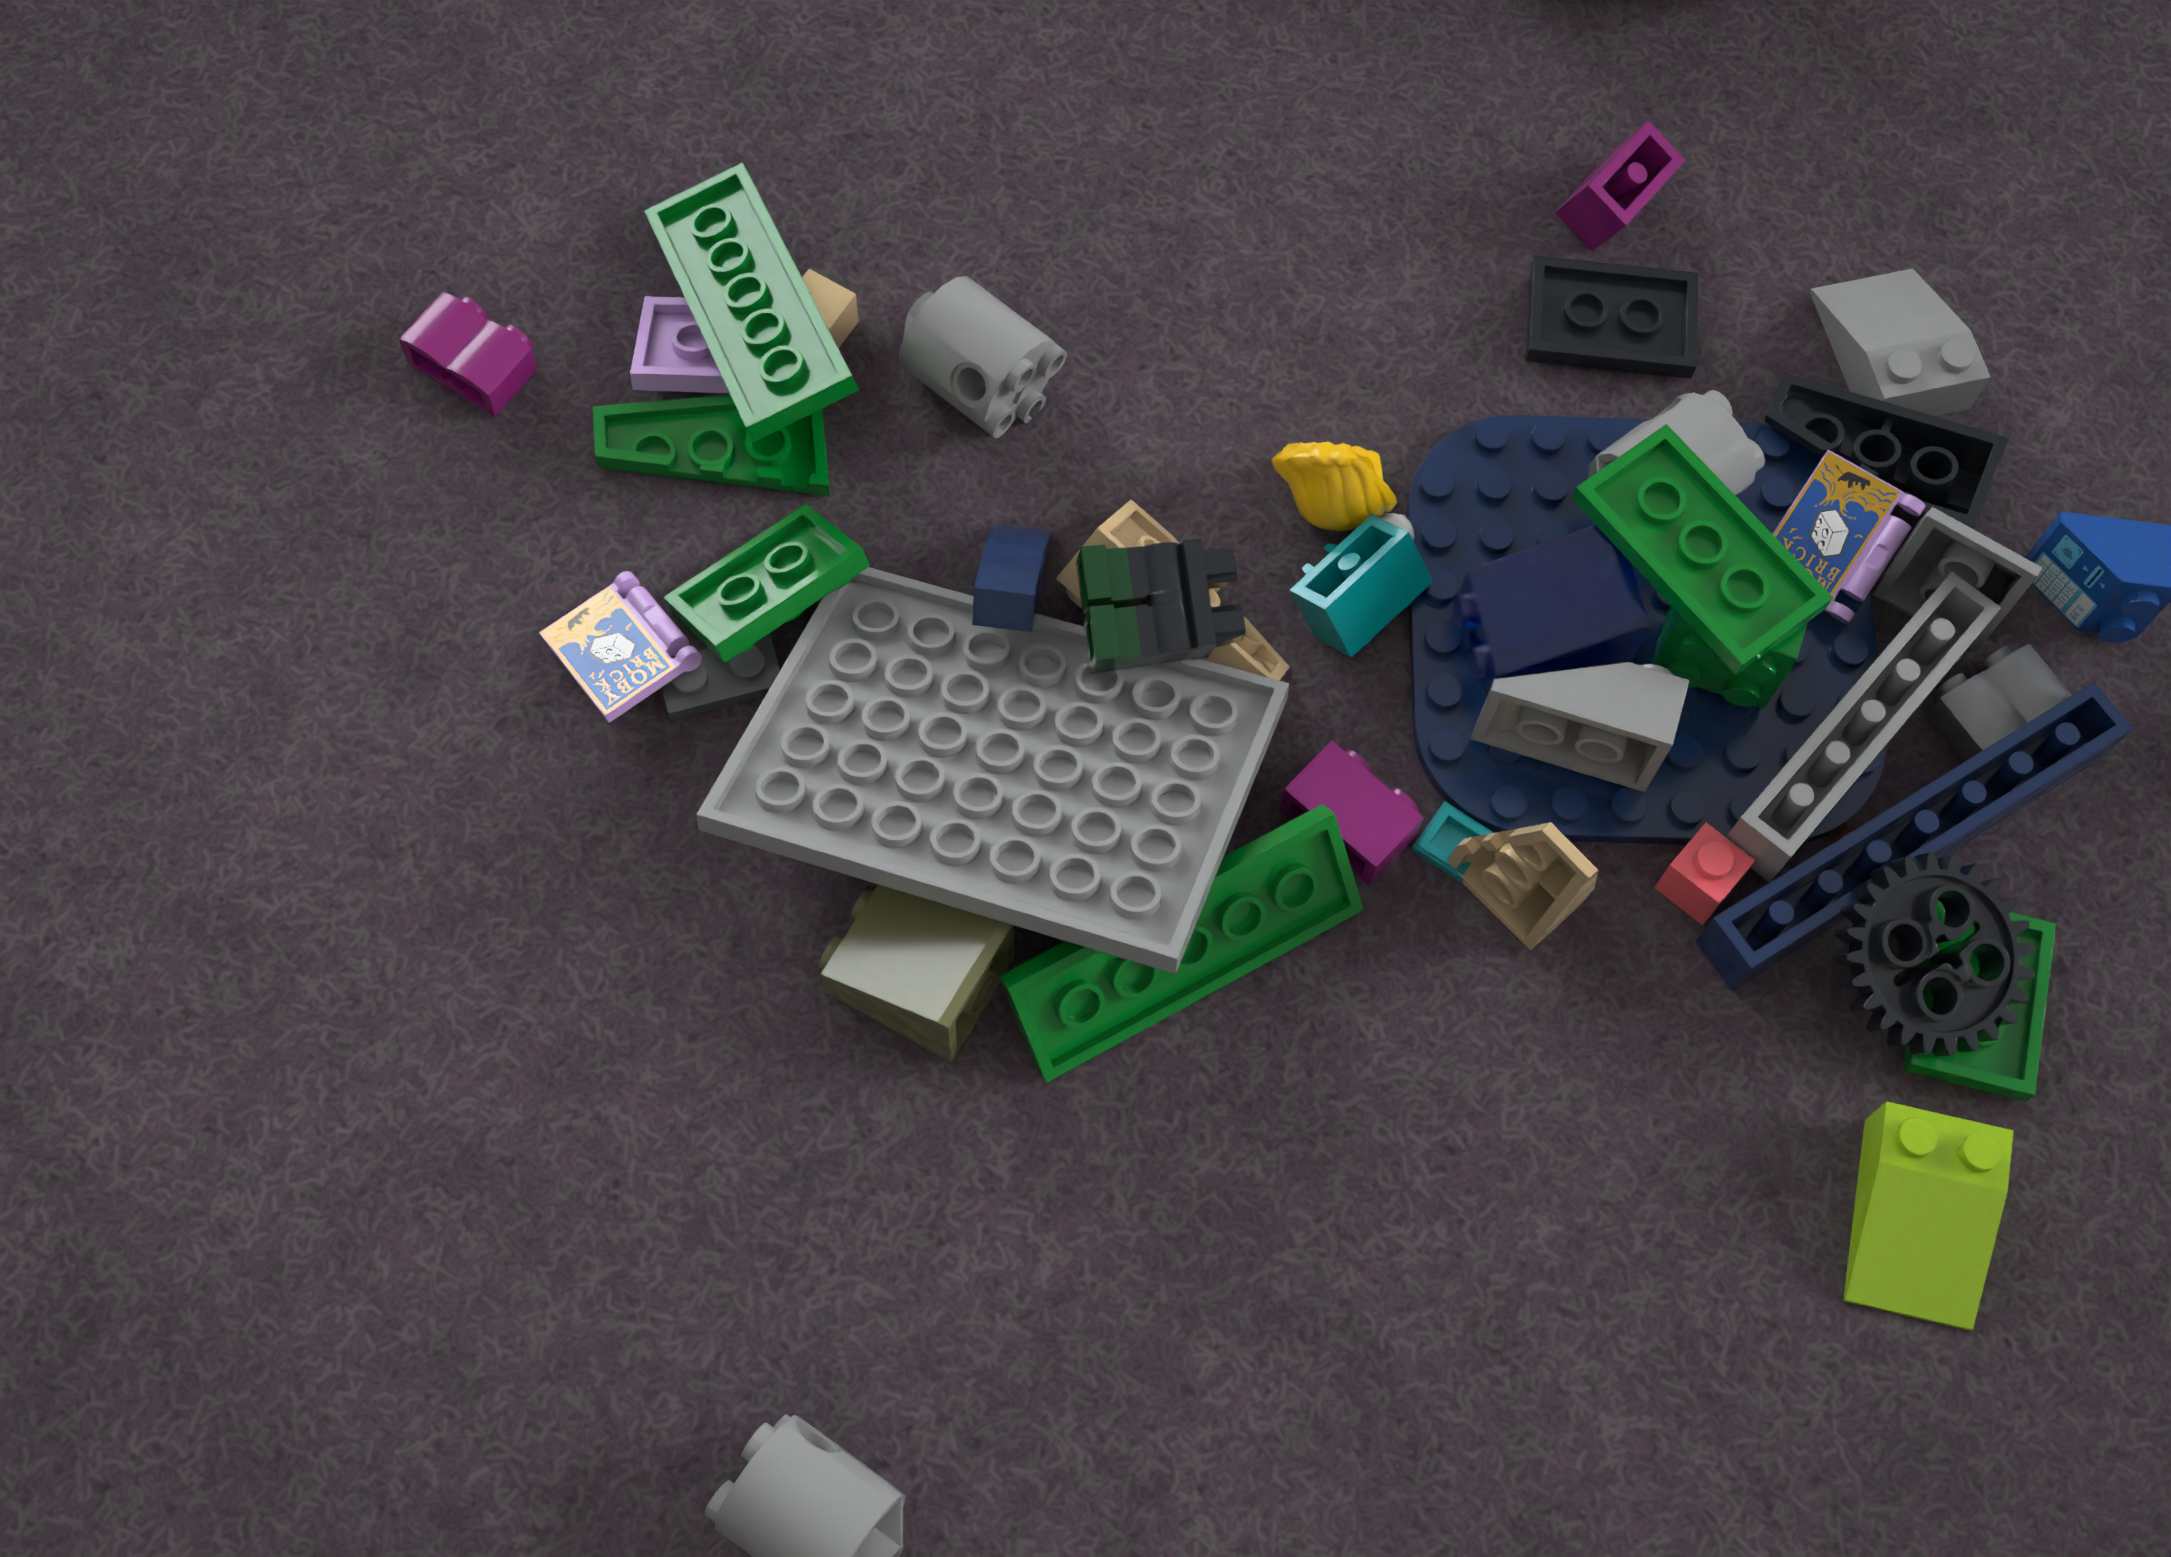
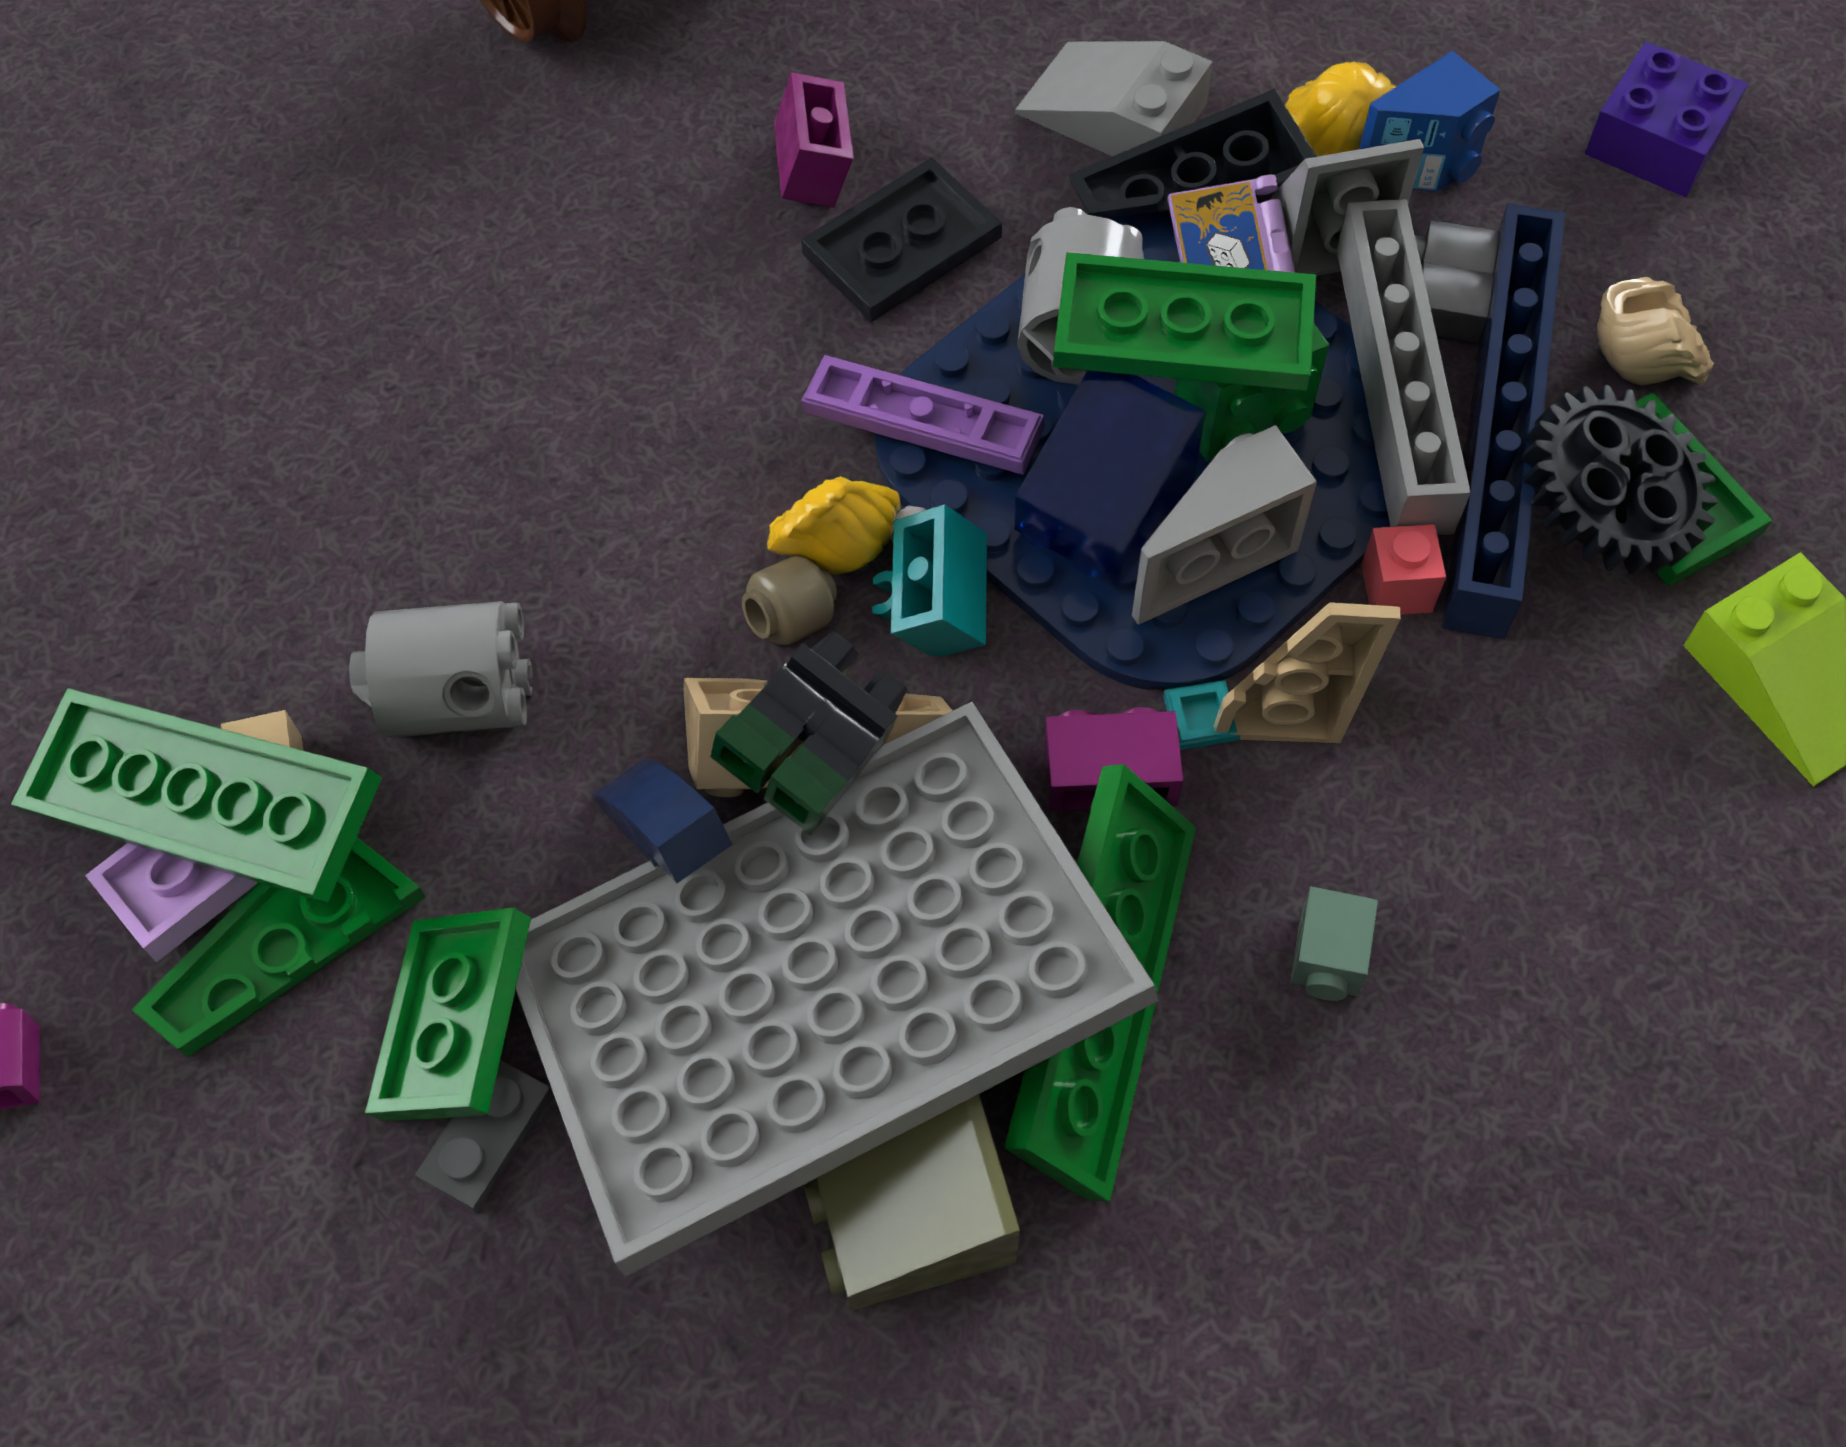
camera: 40 degrees left, 5 degrees down
piece [539,571,702,723] -> none
none -> dark tan head [742,555,837,646]
none -> medium lavender plate [801,355,1045,475]
none -> yellow hair [1285,62,1396,157]
none -> sand green brick [1290,886,1378,1001]
none -> tan hair [1597,277,1714,386]

